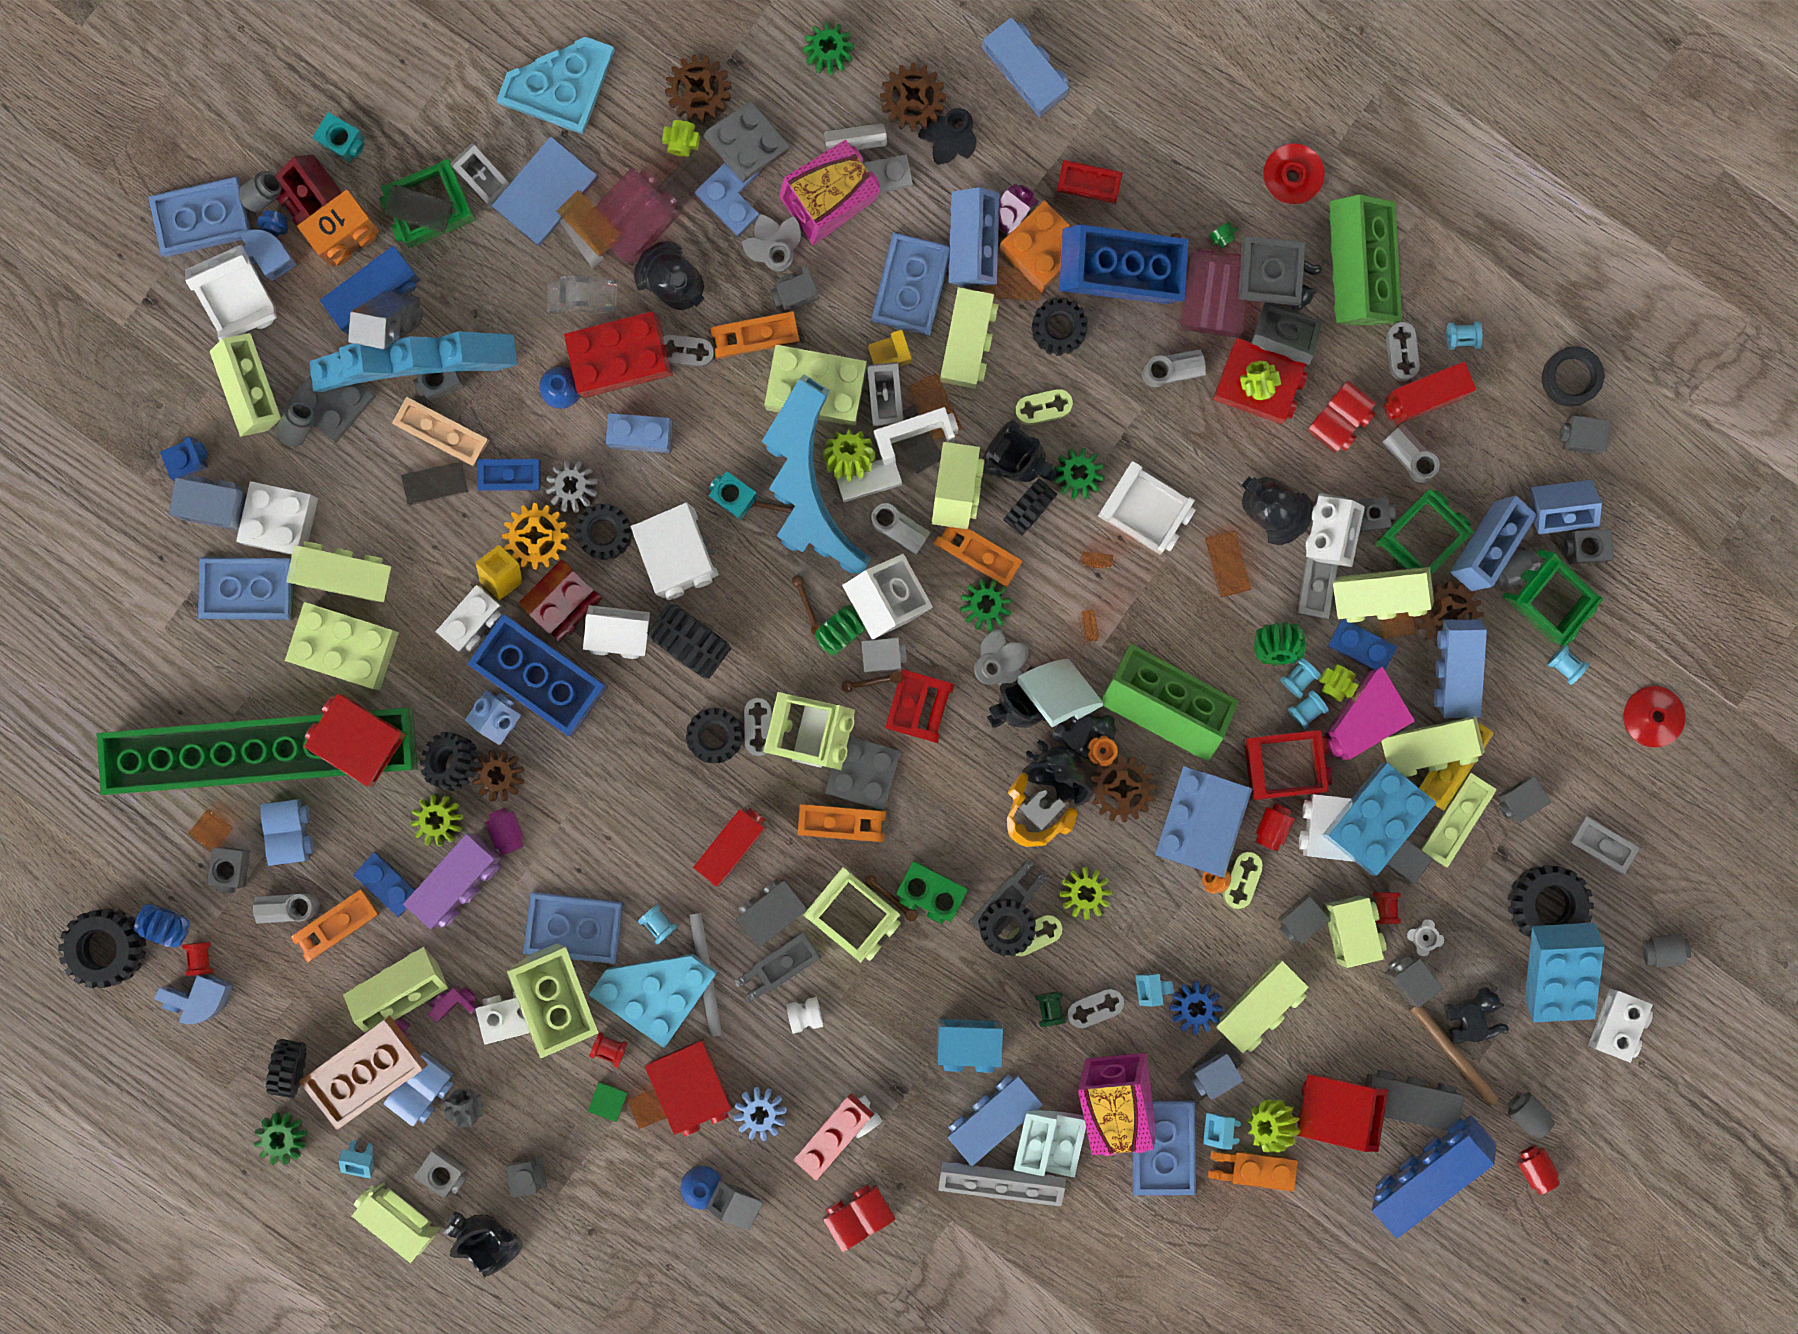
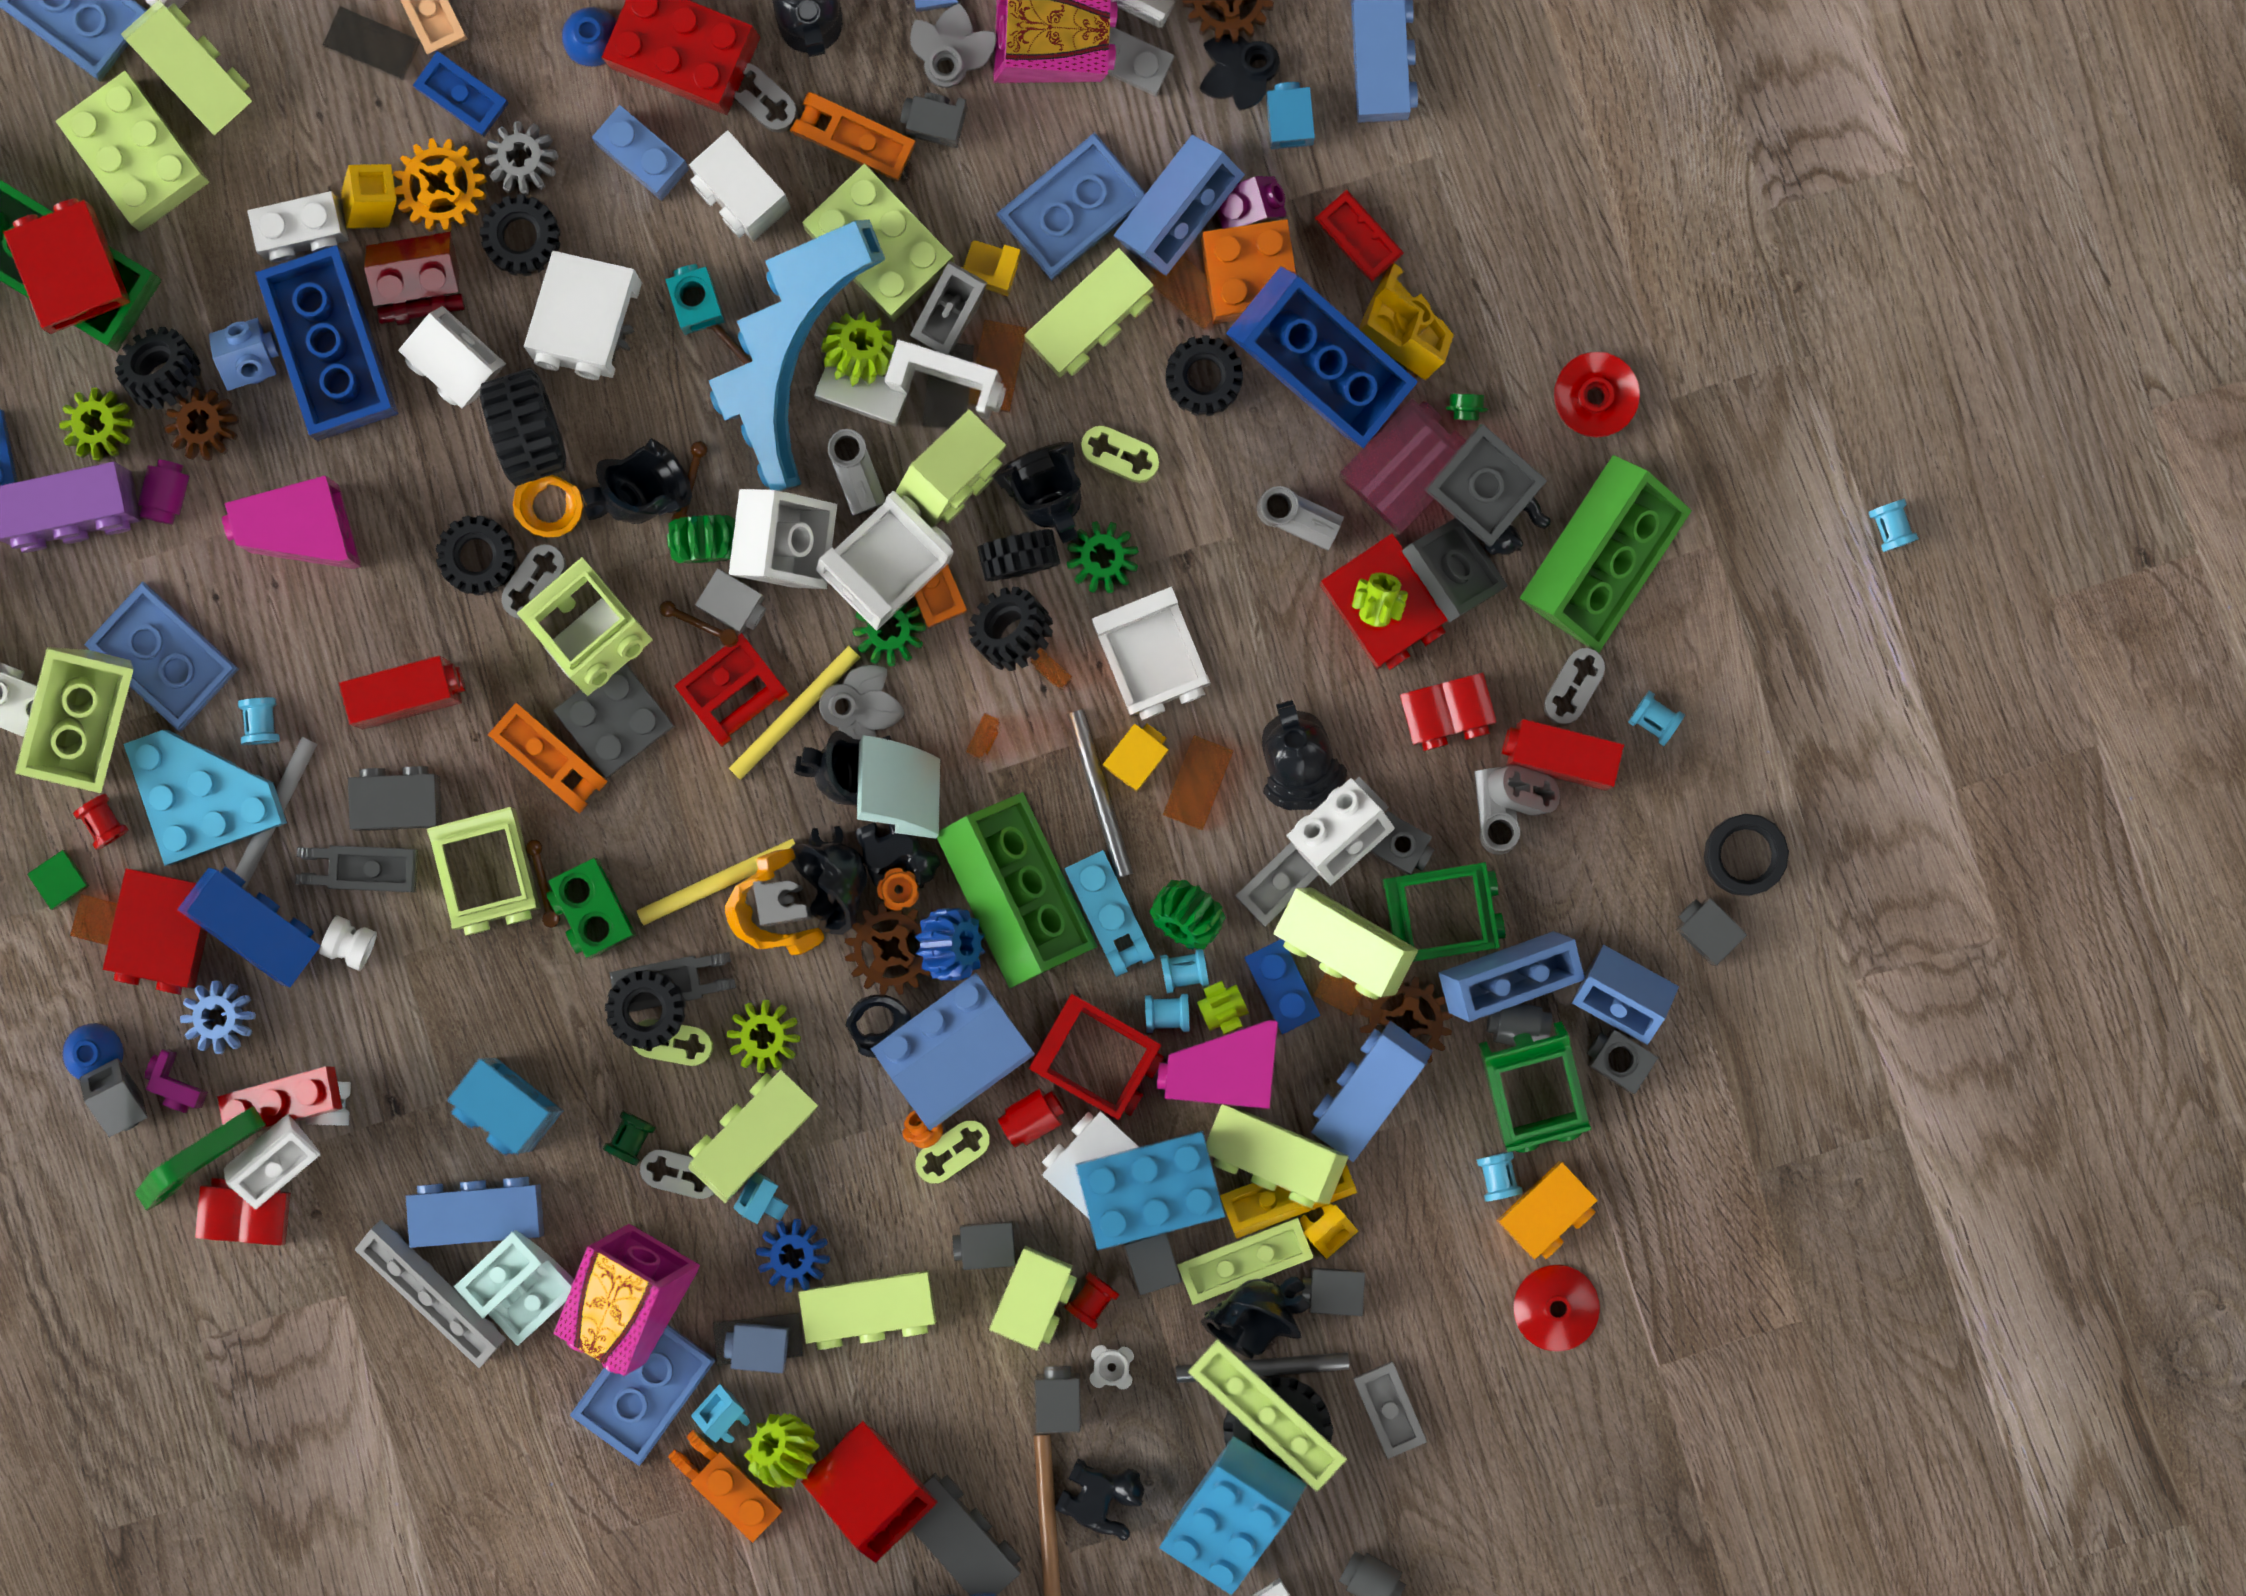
camera: 35 degrees right, 0 degrees up
none -> green beam [135,1106,266,1211]
none -> magenta bracket [144,1049,208,1113]
none -> blue brick [177,867,320,988]
none -> dark pink slope [222,475,361,569]
none -> white slope [224,1114,321,1210]
none -> light orange piece [513,475,583,538]
none -> black helmet [581,438,692,524]
none -> light yellow bar [636,838,796,926]
none -> yellowish green brick [688,1070,818,1203]
none -> white brick [689,130,791,242]
none -> light yellow bar [729,645,861,780]
none -> white panel [816,491,954,631]
none -> black piece [846,994,911,1058]
none -> blue gear [915,908,986,981]
none -> black tyre [969,587,1053,671]
none -> medium azure plate [1064,850,1155,977]
none -> flat silver bar [1067,709,1133,878]
none -> yellow brick [1103,723,1169,792]
none -> flat silver piece [1176,1352,1349,1383]
none -> yellowish green plate [1188,1339,1347,1491]
none -> black helmet [1200,1277,1310,1360]
none -> dark azure brick [1266,82,1315,149]
none -> yellow tile [1300,1203,1359,1260]
none -> yellow slope [1359,263,1454,381]
none -> light grey beam [1488,765,1560,815]
none -> light orange brick [1496,1161,1598,1260]
none -> medium azure bush [1868,499,1919,552]

